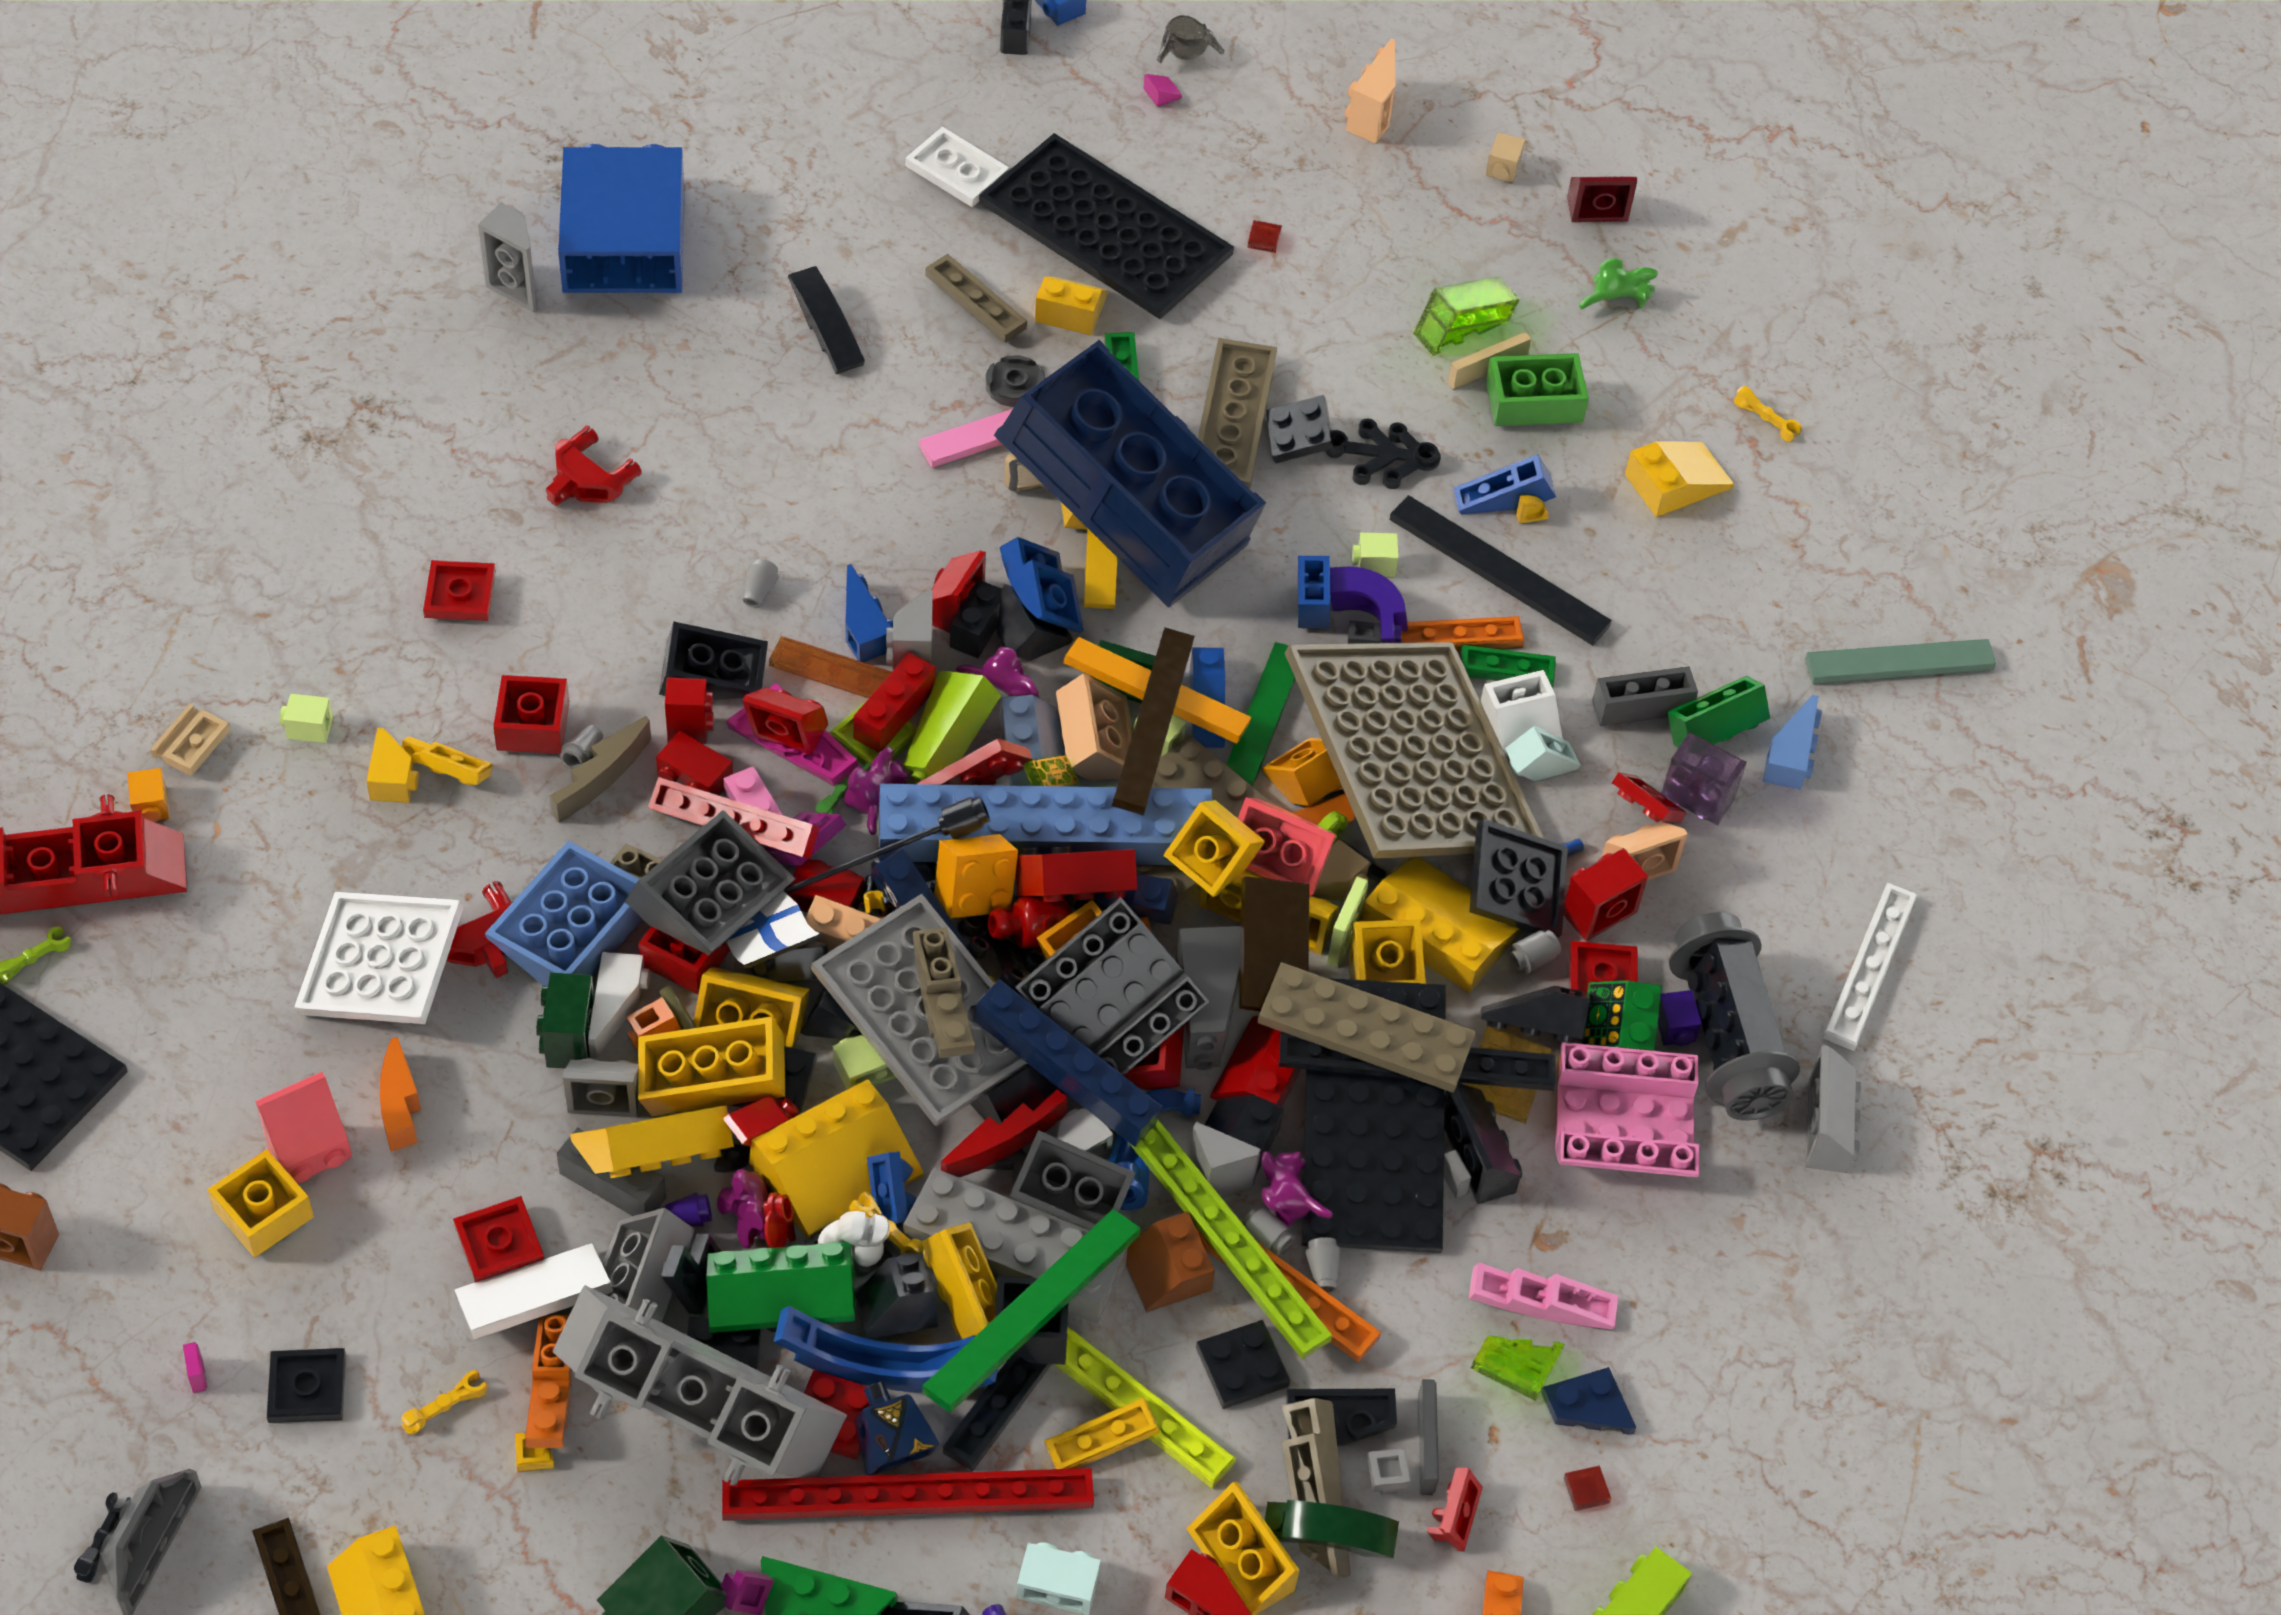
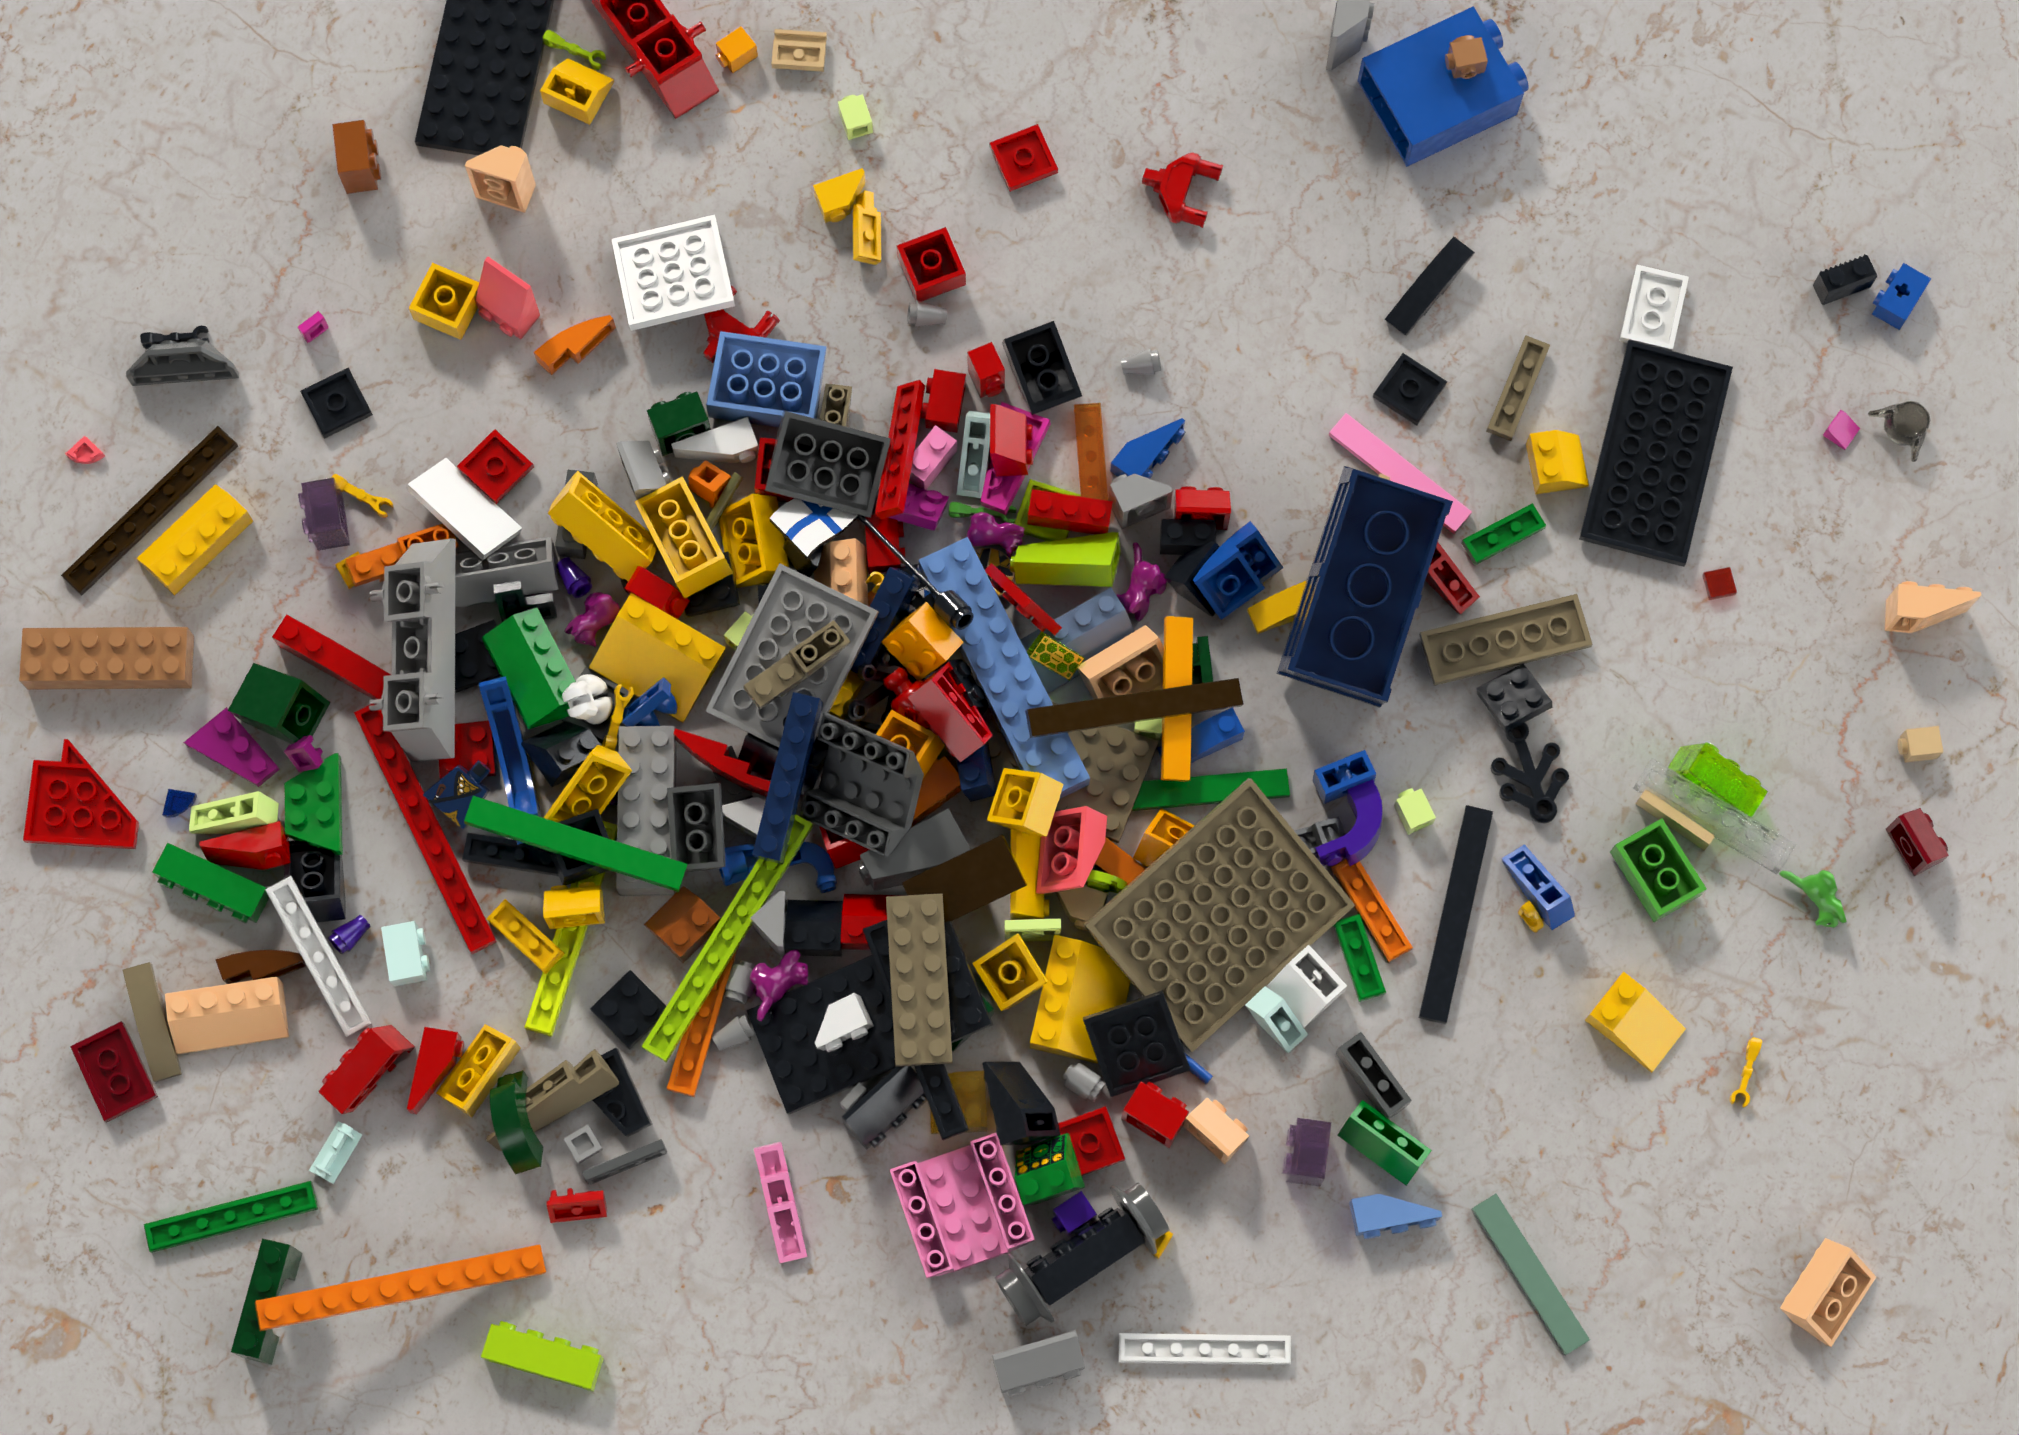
camera: 70 degrees right, 20 degrees up
dark tan slope [549,716,651,823] -> none
red plate [763,1192,796,1248] -> none
dark grey tile [985,355,1045,407] -> none
clear neon green wing [1471,1336,1565,1401] -> none
dark blue wing [1541,1367,1636,1435] -> none
clear red tile [1563,1465,1611,1511] -> none
red plate [1611,772,1687,823] -> none
none -> red slope [272,614,391,700]
none -> clear purple brick [298,477,350,551]
none -> light nougat slope [465,145,536,213]
none -> yellow slope [540,58,614,125]
none -> yellow slope [543,882,605,929]
none -> white slope [815,993,874,1052]
none -> light aqua slope [956,411,990,498]
none -> black tile [1373,353,1447,426]
none -> medium nougat brick [1445,35,1488,79]
none -> clear brick [1633,758,1797,875]
none -> light nougat slope [1780,1238,1876,1347]

